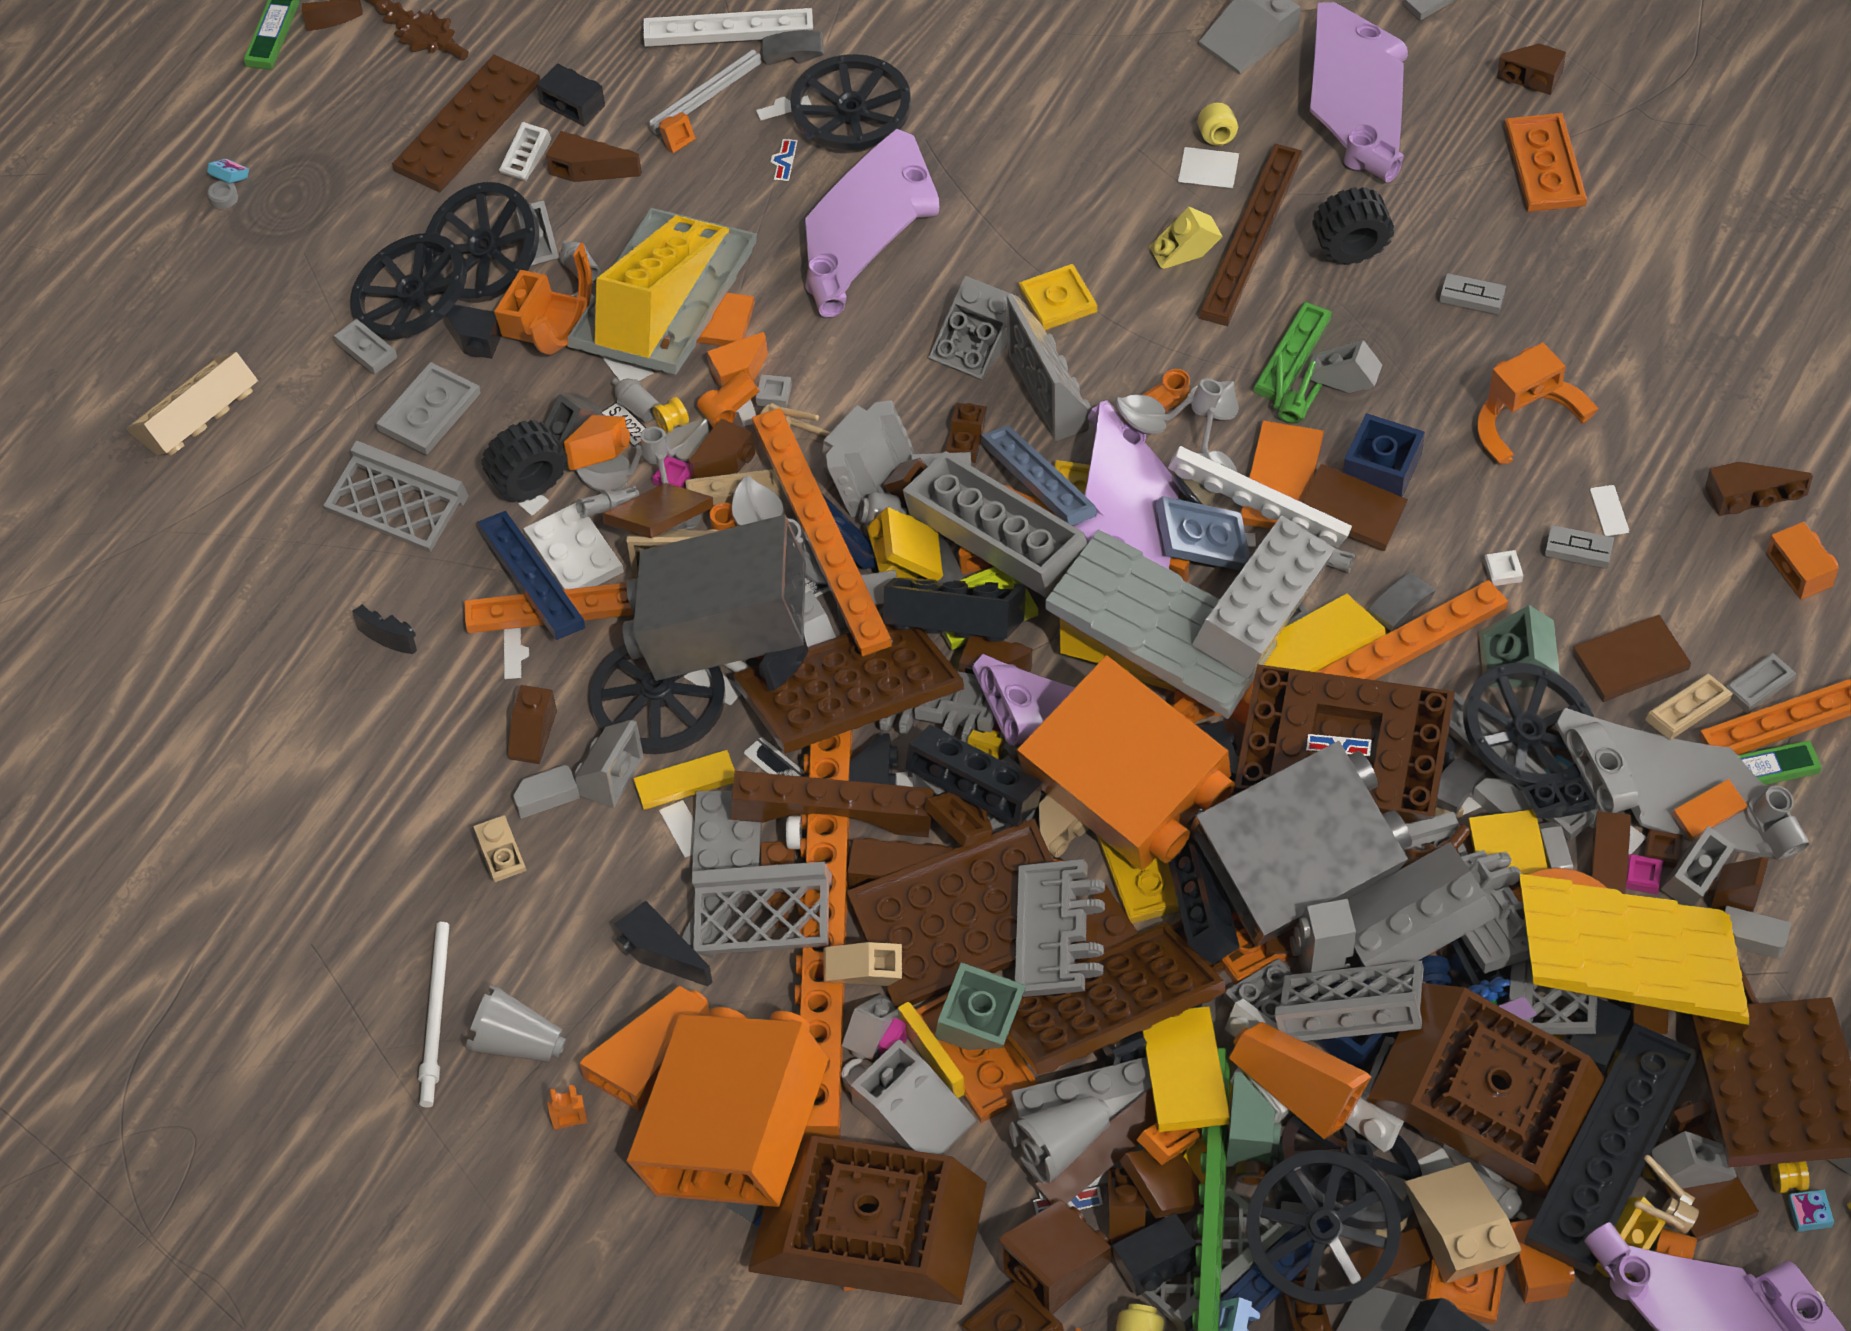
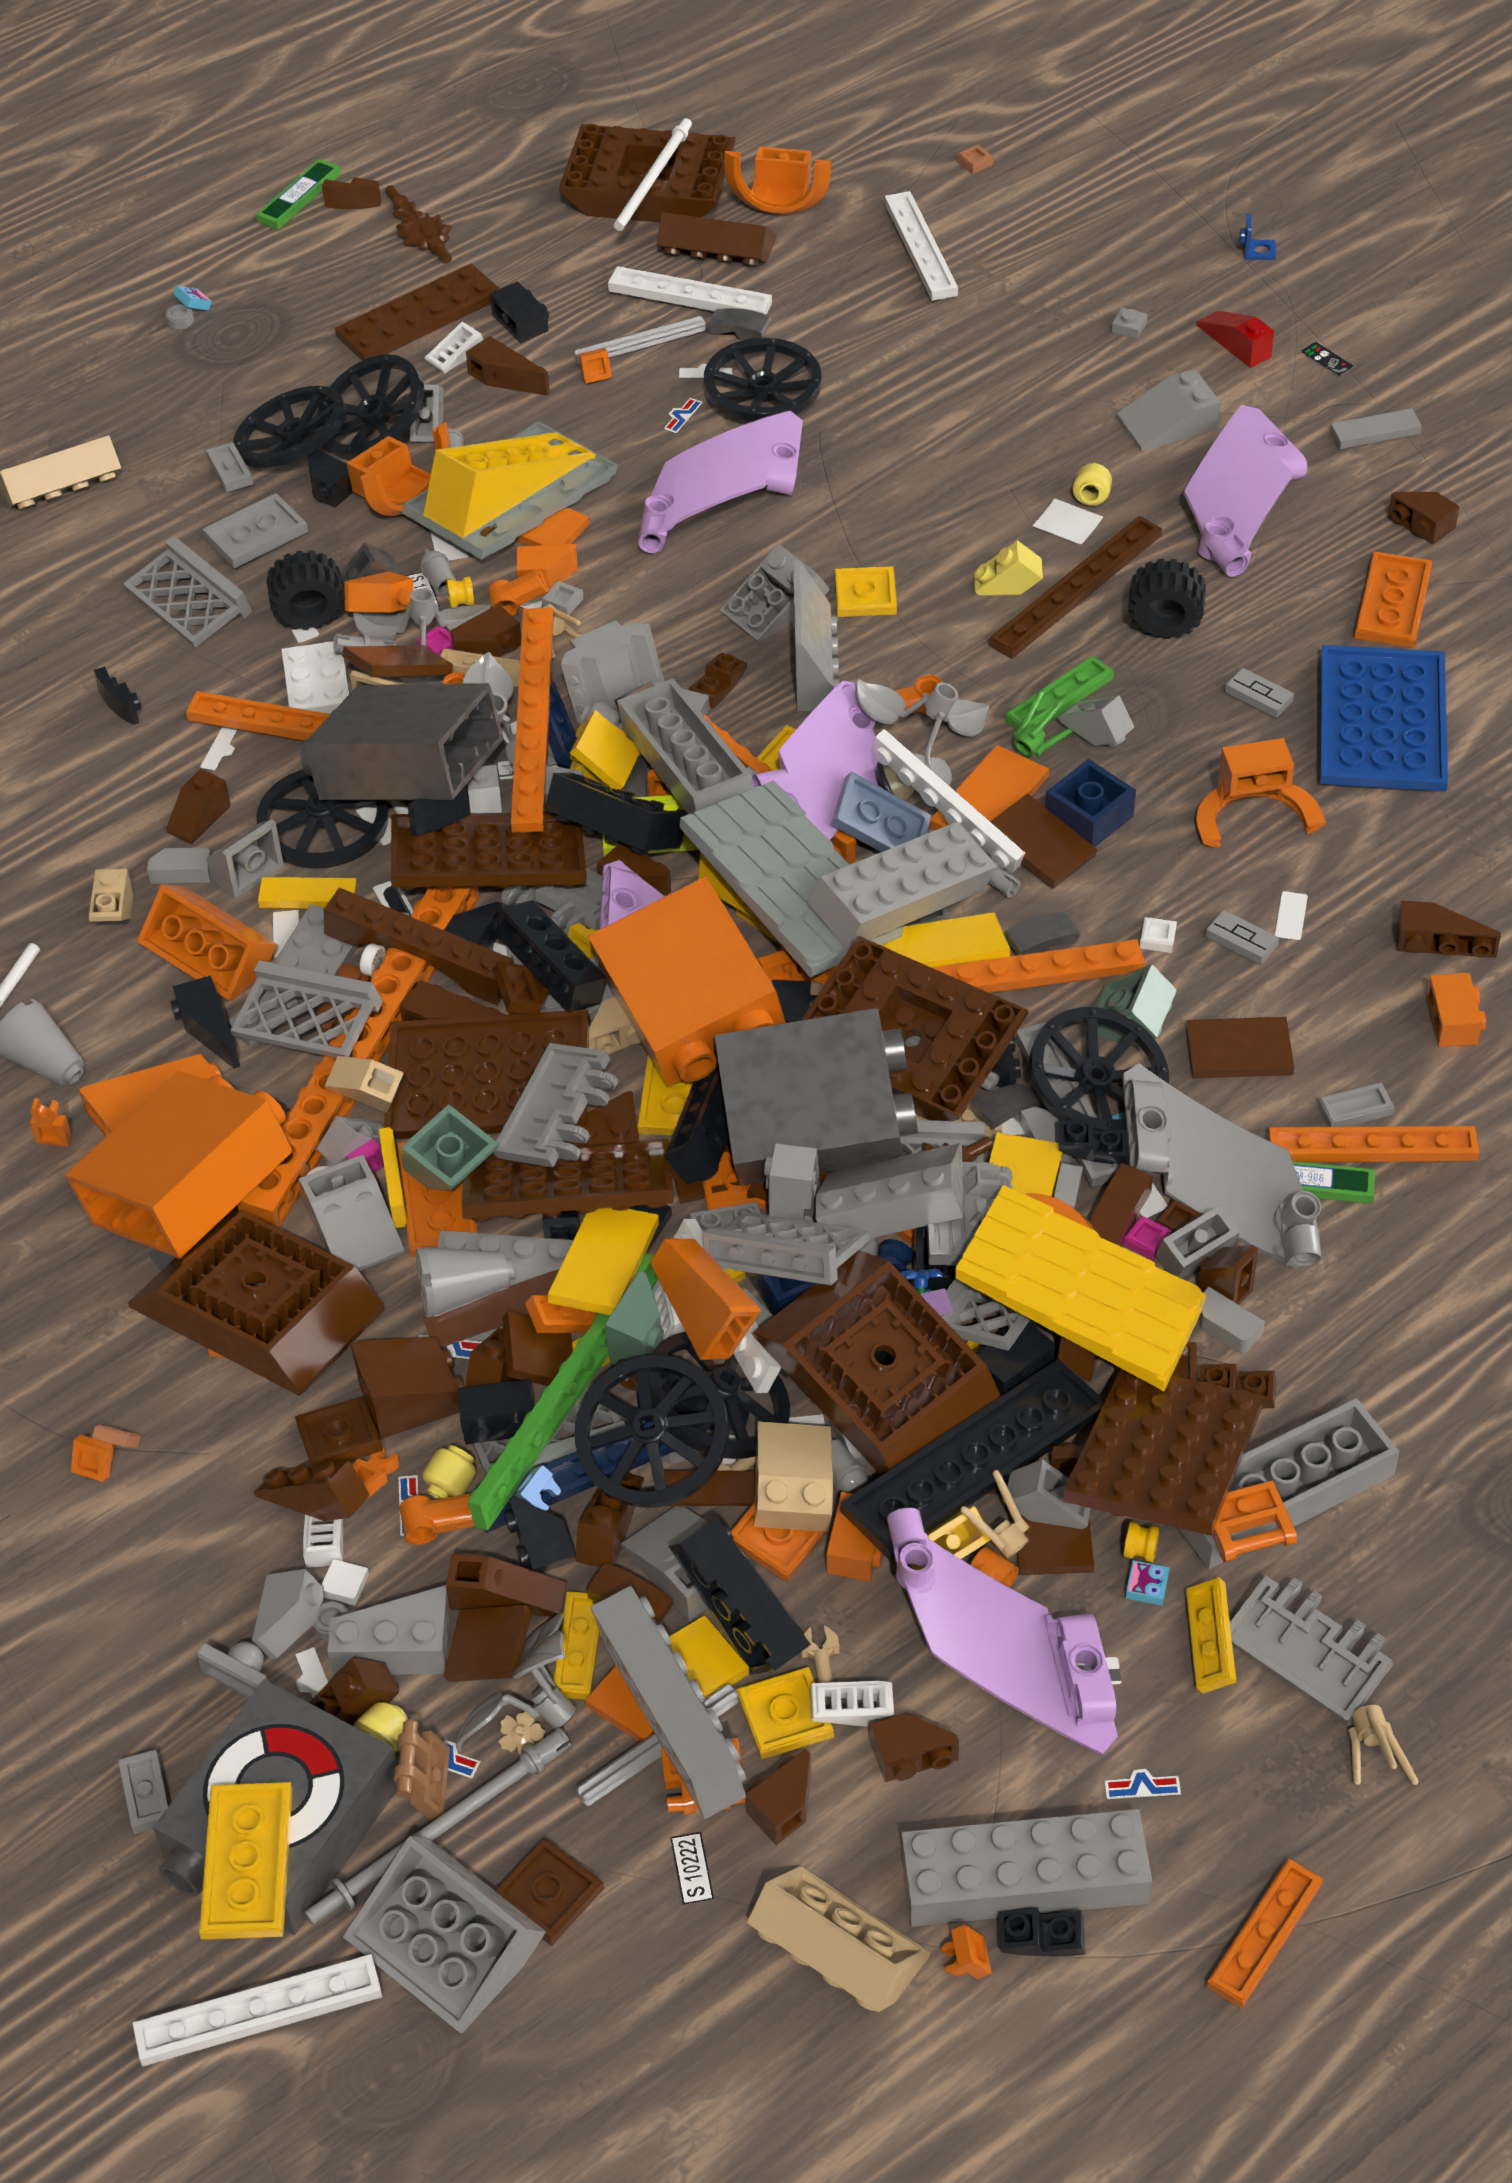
camera: 20 degrees right, 5 degrees down
dark blue plate [477,511,585,640] -> none
sand blue plate [981,425,1097,525] -> none
sticker [1306,734,1372,756] -> none
tan tile [1645,674,1733,740] -> none
orange tile [1671,779,1748,841] -> none
none -> orange slope [137,884,277,1001]
none -> reddish brown slope [1199,1364,1276,1409]
none -> blue plate [1320,645,1448,791]

